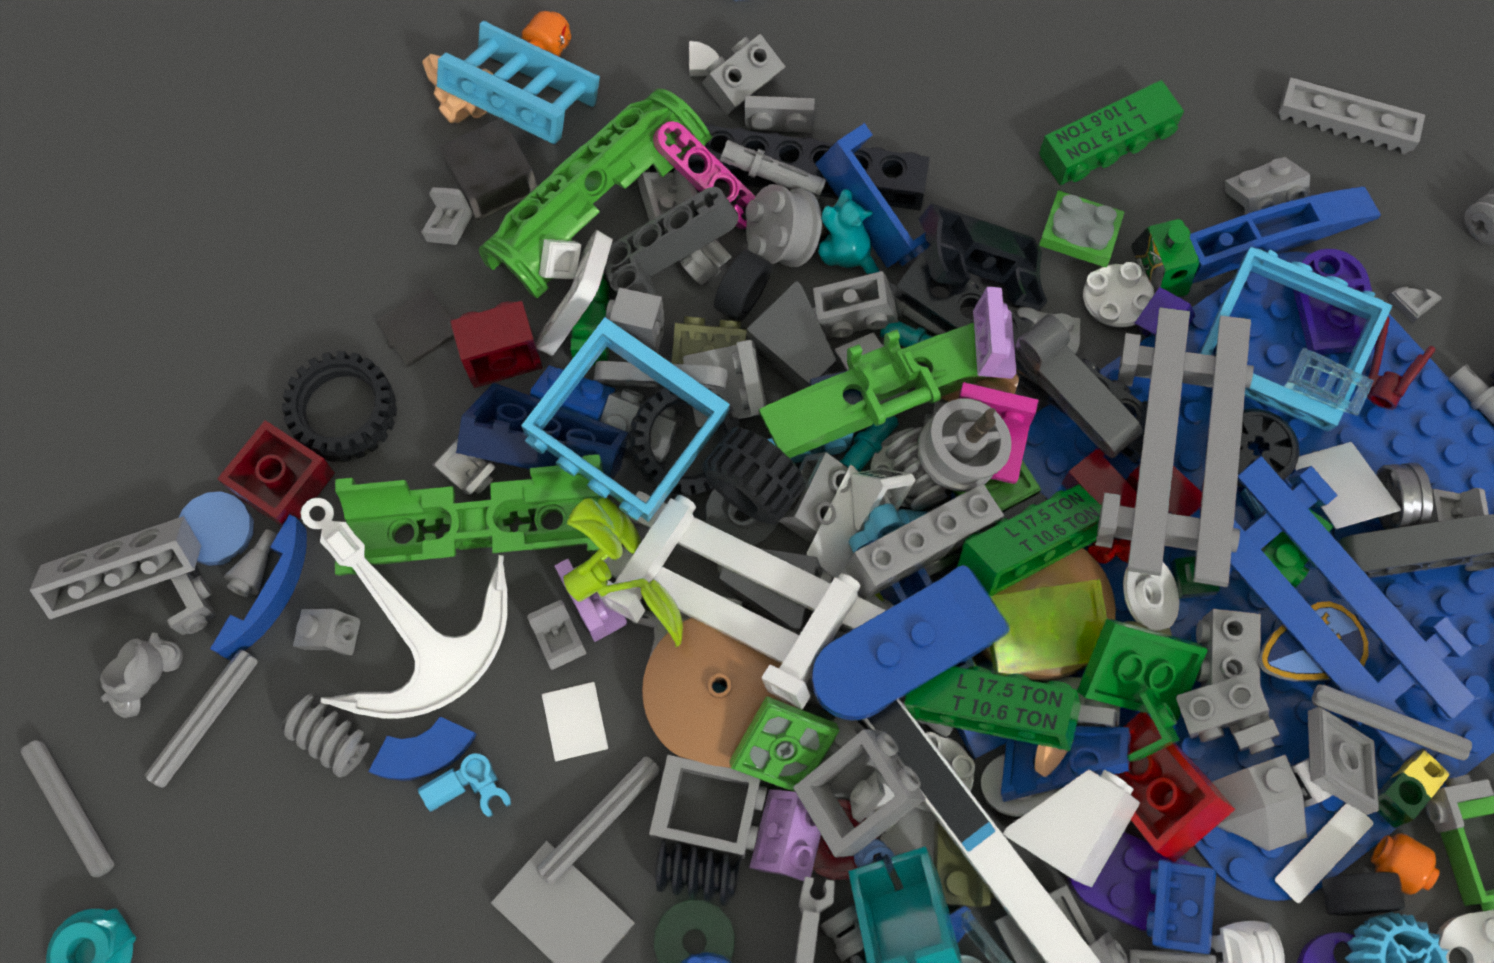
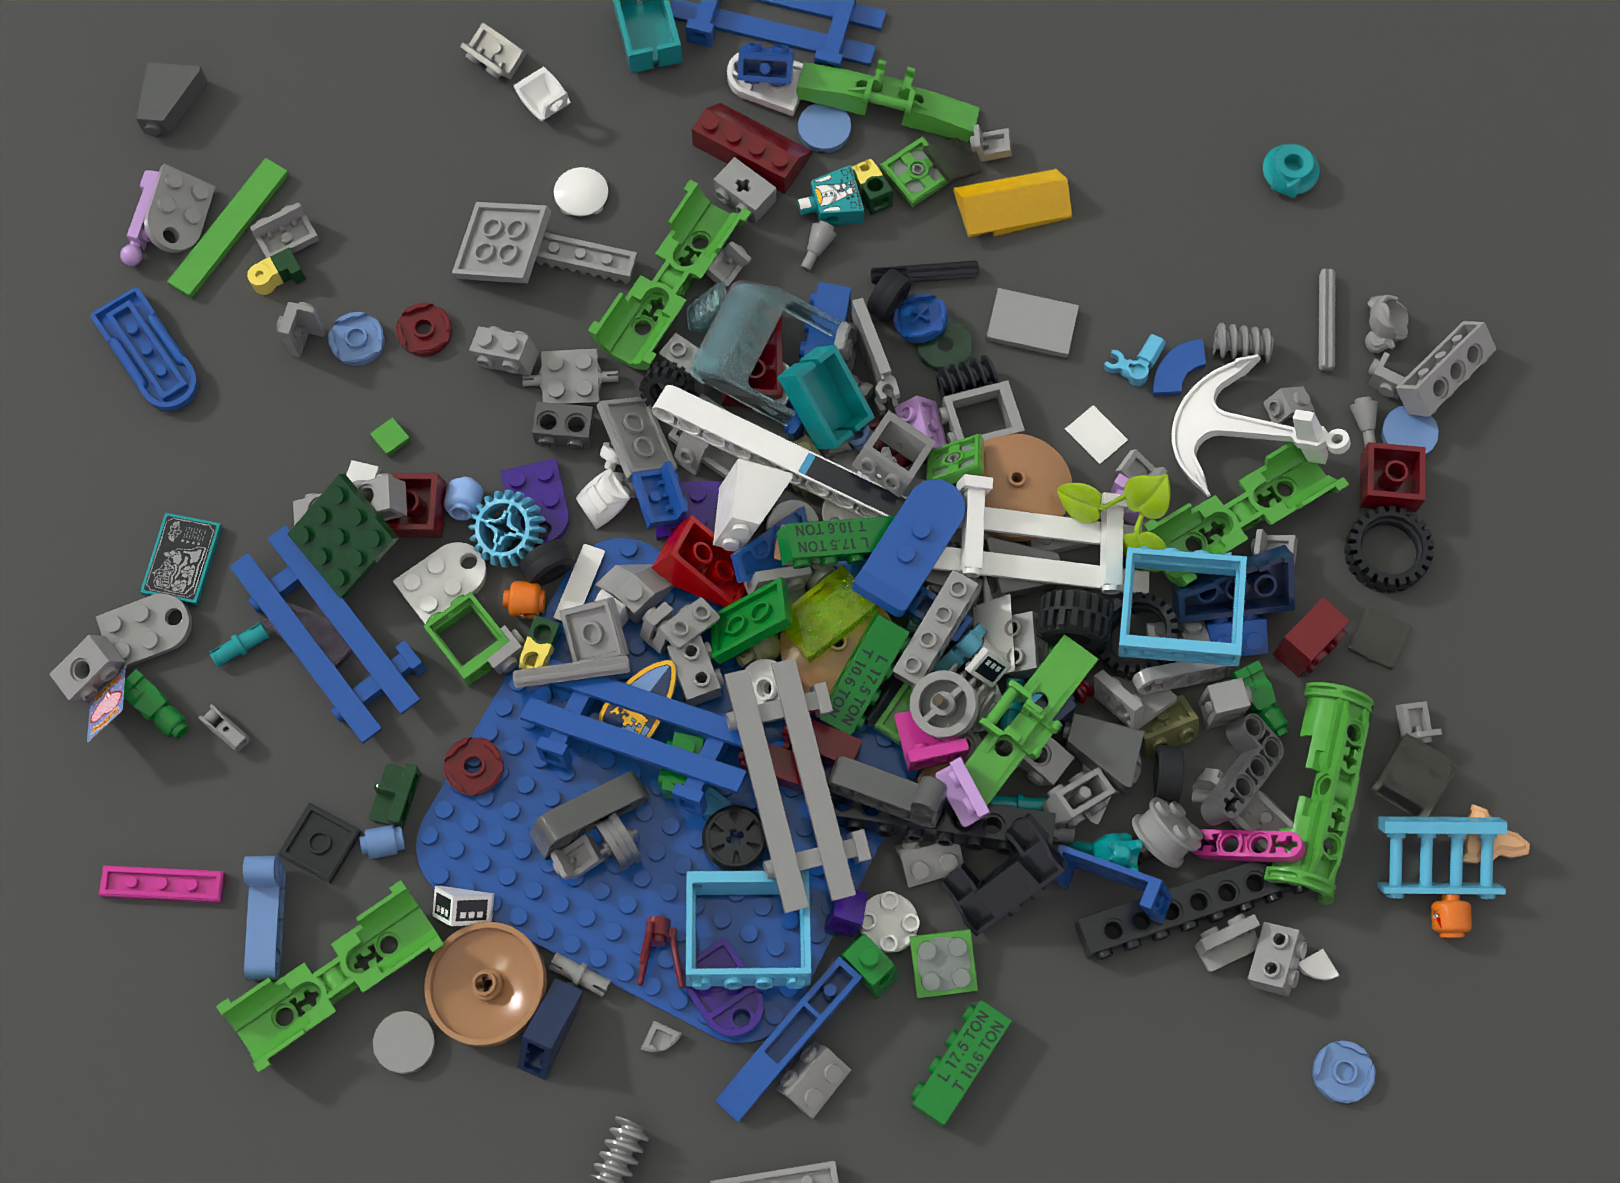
camera: 150 degrees right, 0 degrees up
light grey axle [21,740,114,878] -> none
blue slope [210,514,307,660] -> none
white beam [536,230,613,356] -> none
light grey axle [537,757,660,885] -> none
white tile [539,239,582,279] -> none
light grey pin [720,140,826,201] -> none
green bracket [1127,691,1180,762] -> none
clear light blue slope [1284,348,1374,416] -> none
white sticker [1295,442,1401,529] -> none

